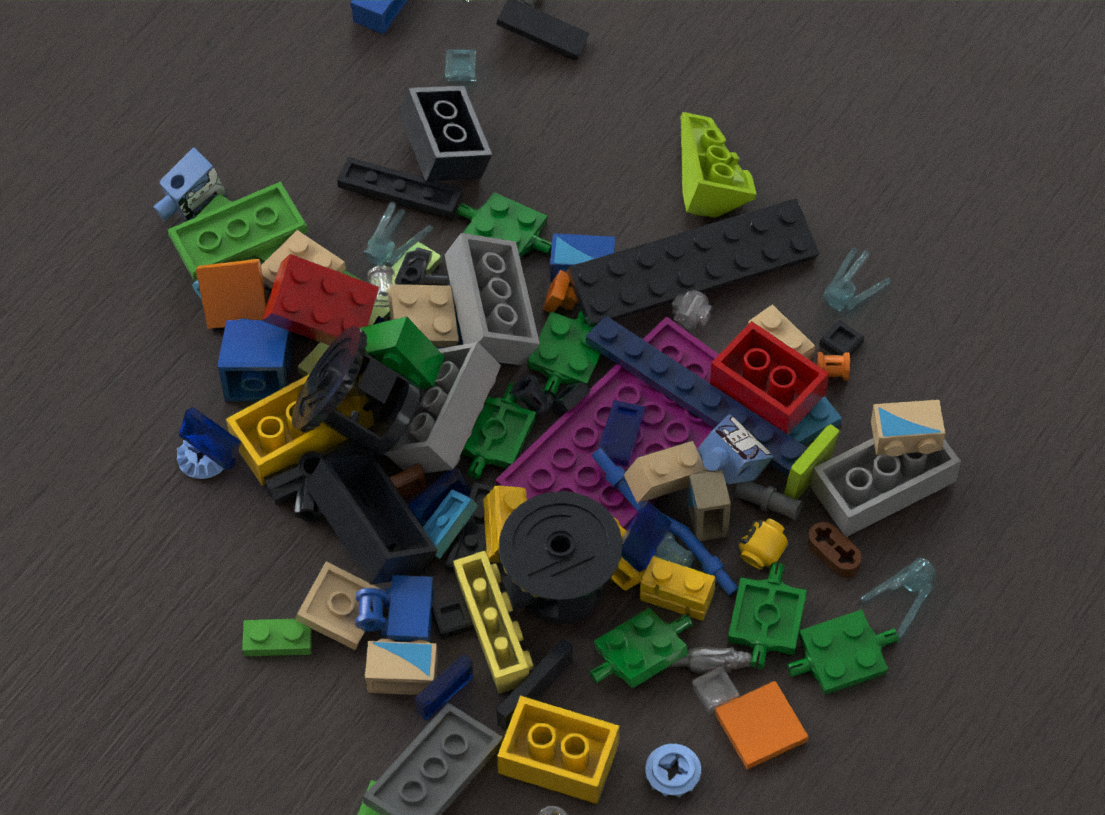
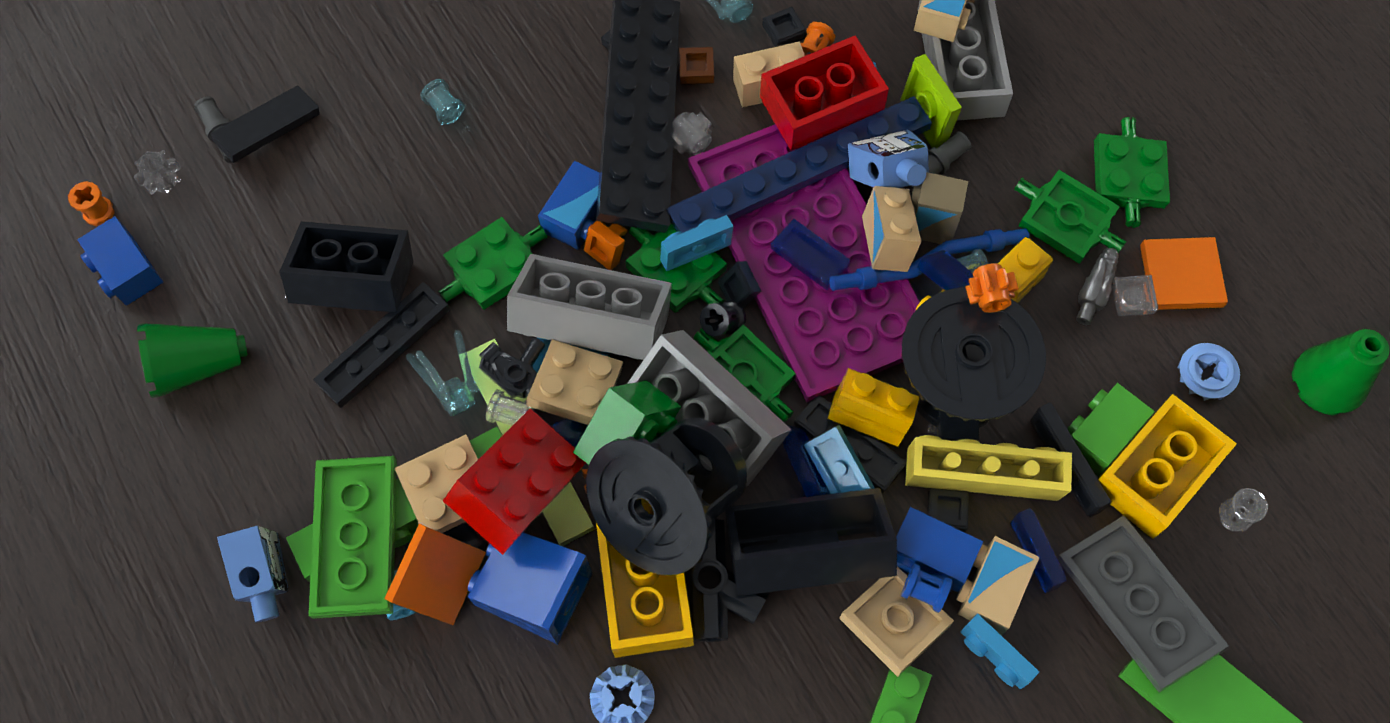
camera: 65 degrees left, 10 degrees up
clear blue tile [179,407,241,471] -> none
reddish brown tile [390,463,426,500] -> none
clear light blue plate [445,49,477,81] -> none
green plate [589,608,693,688] -> none
lime wedge [681,112,757,218] -> none
yellow head [738,519,788,570] -> none
reddish brown beam [808,522,862,578] -> none
clear light blue plant [861,557,936,640] -> none
none -> green cone [137,323,248,398]
none -> clear light blue bush [420,79,465,125]
none -> dark azure plate [660,215,734,271]
none -> reddish brown plate [679,47,714,84]
none -> dark azure plate [960,613,1039,689]
none -> orange gear [966,263,1019,313]
none -> bright green brick [1067,382,1155,477]

